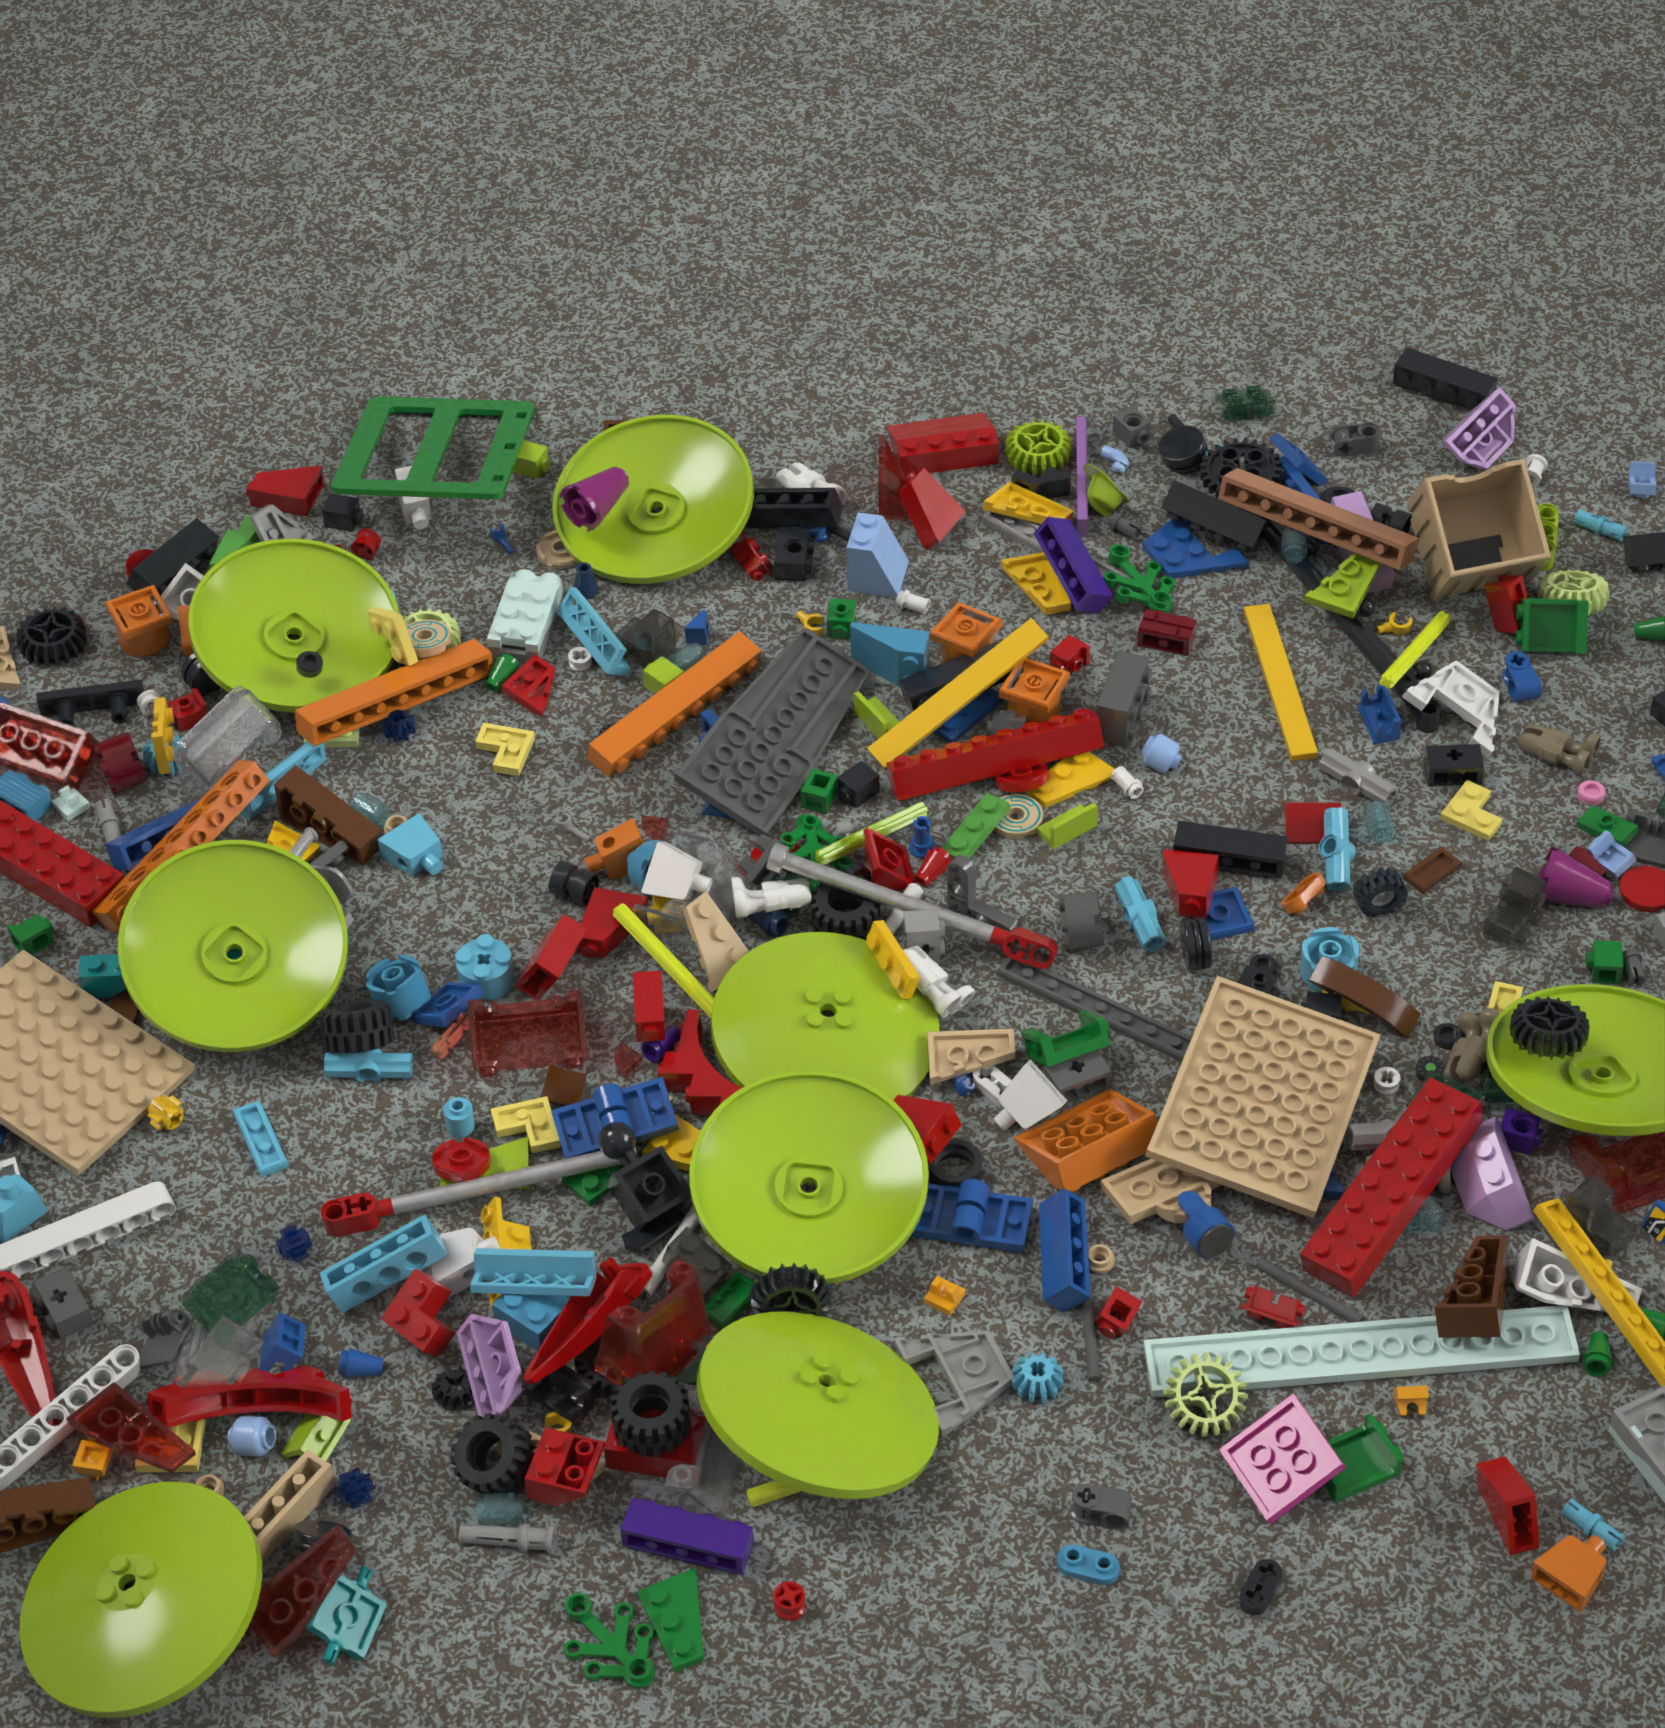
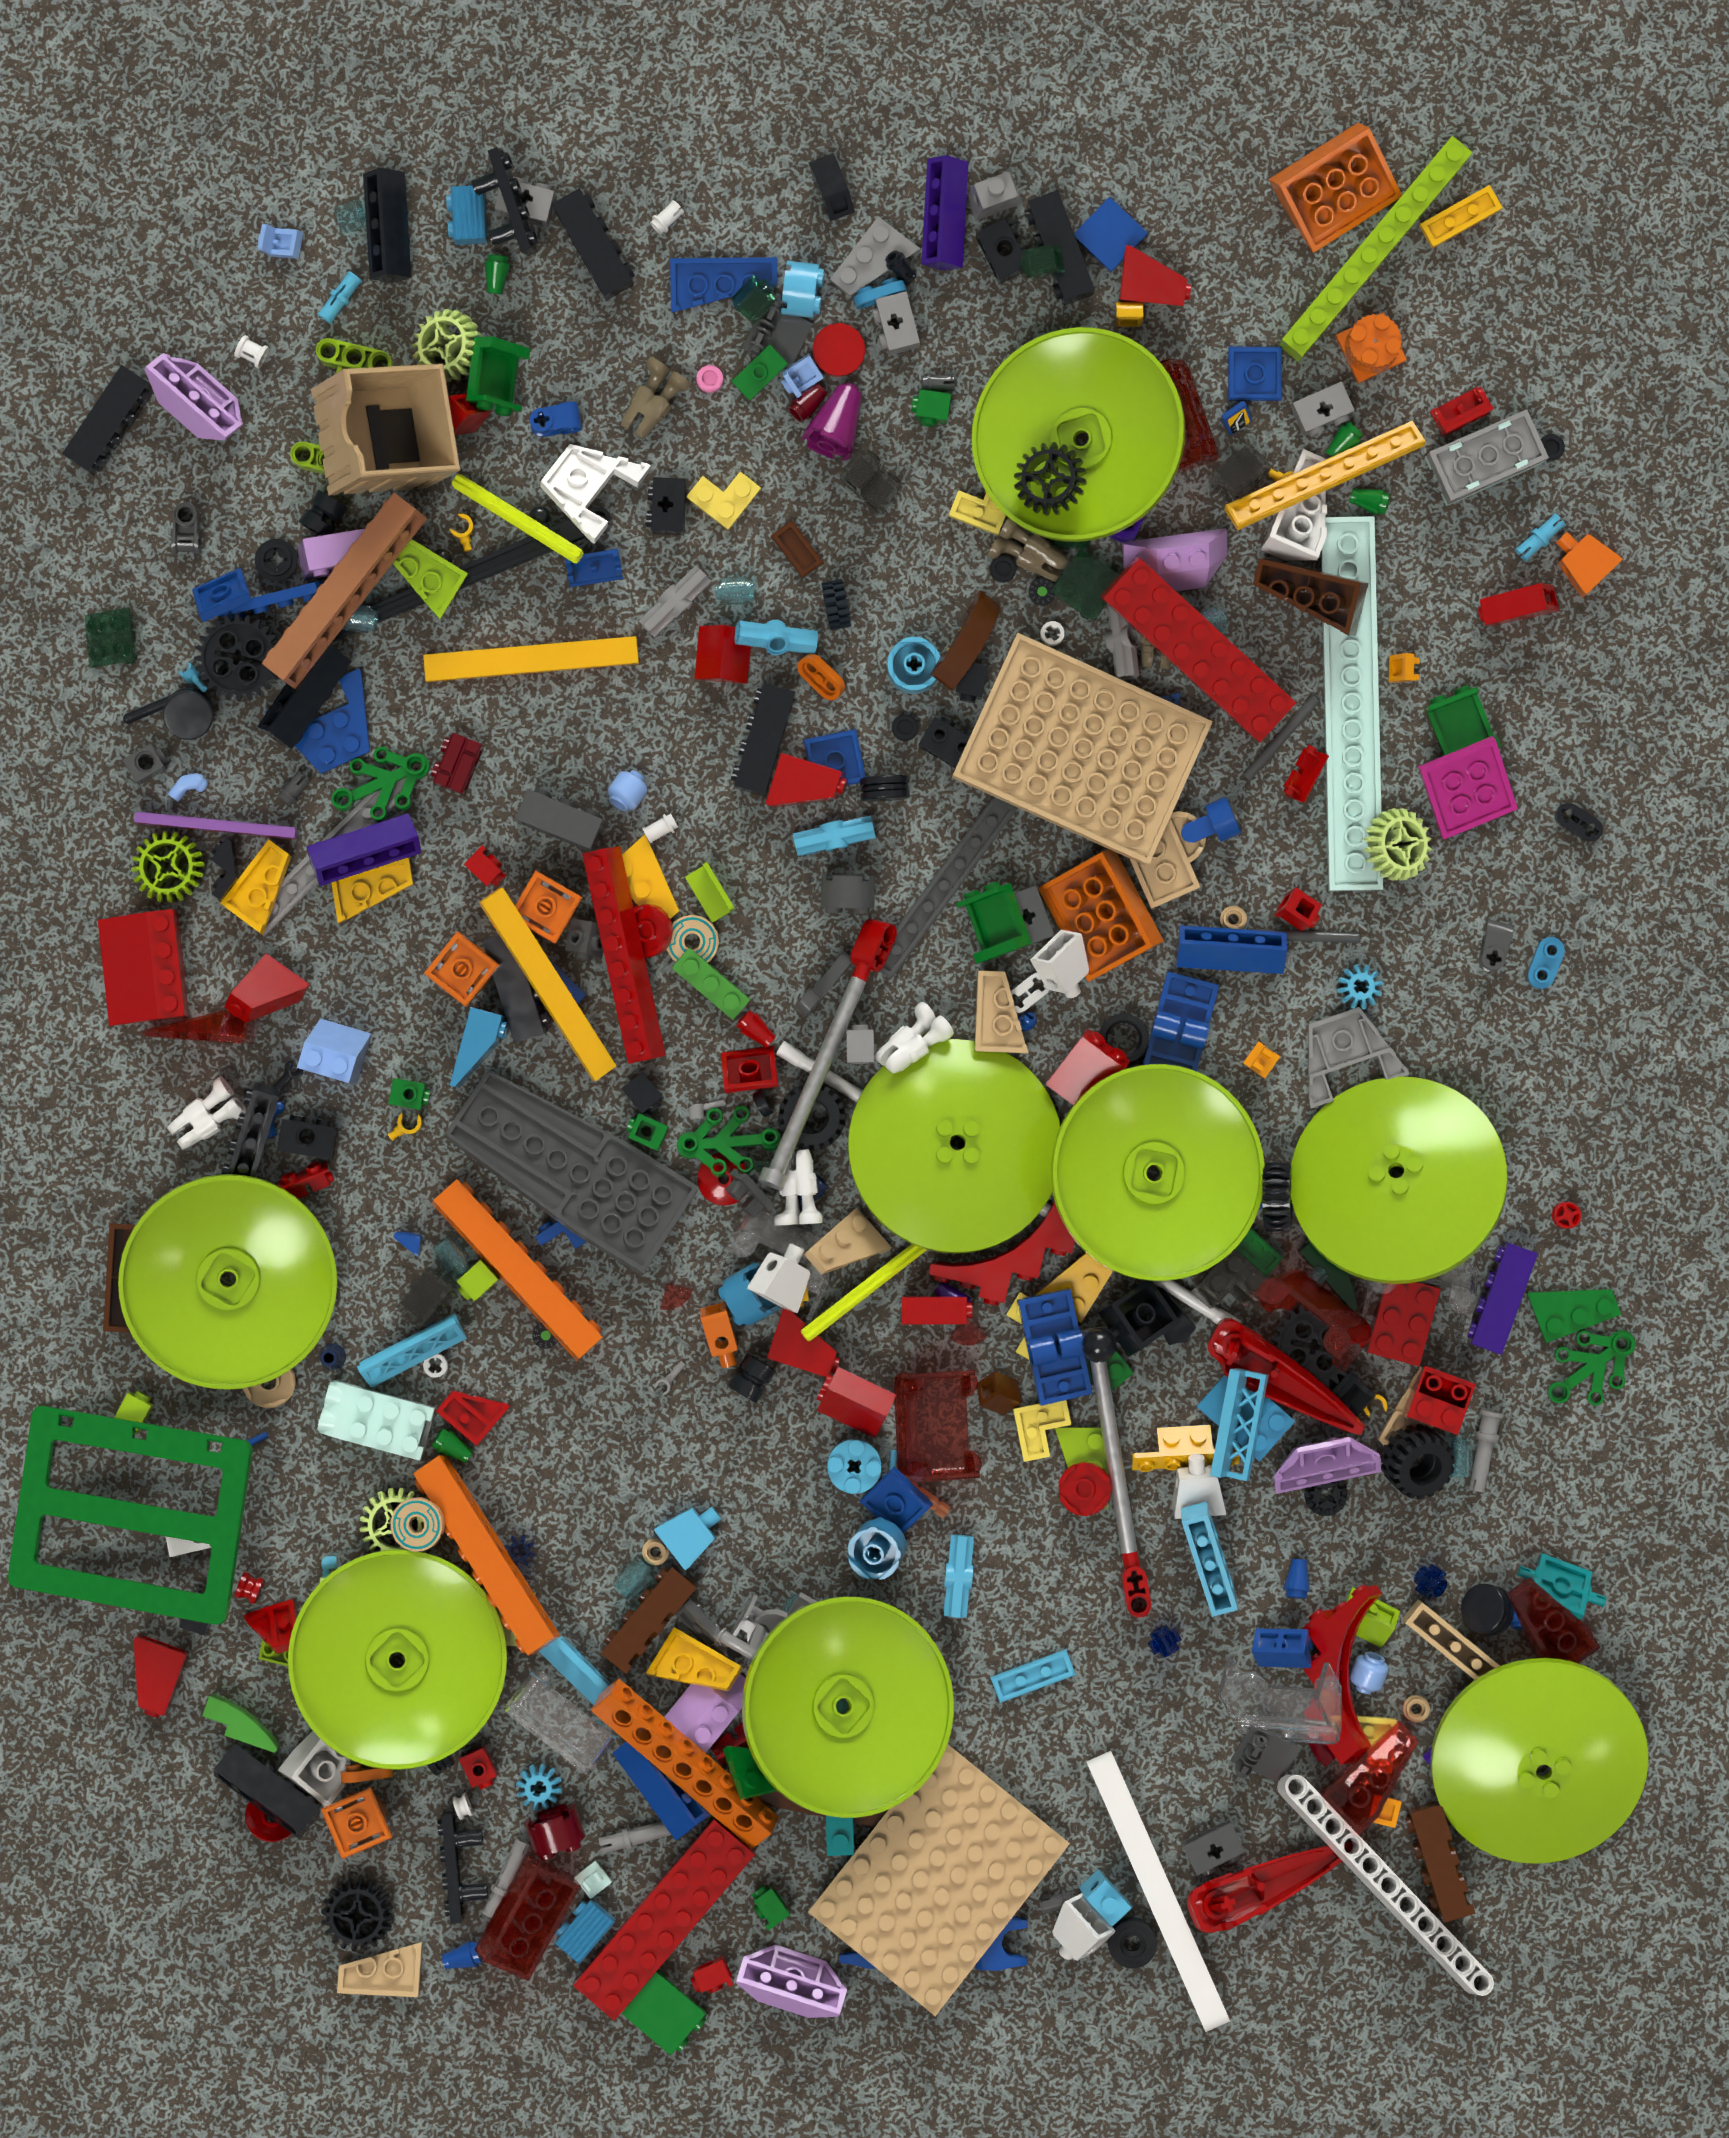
camera: 90 degrees left, 40 degrees up
yellow gear [147,1095,184,1131] -> none
yellow wing [151,697,175,774] -> none
clear green panel [182,1248,279,1347] -> none
light grey wing [248,505,314,542] -> none
black tile [296,651,323,678] -> none
black tyre [319,1000,395,1053] -> none
light yellow plate [367,607,418,666] -> none
red brick [380,1268,456,1357] -> none
medium azure brick [443,1097,475,1138] -> none
light yellow plate [475,723,535,777] -> none
magenta cone [559,467,629,532] -> none
black tyre [611,1370,691,1457] -> none
lime axle [815,802,928,865] -> none
lime panel [853,691,900,739] -> none
yellow plate [866,920,920,999] -> none
white pin [896,589,931,615] -> none
blue pin [909,816,936,859] -> none
lime piece [1083,463,1130,517] -> none

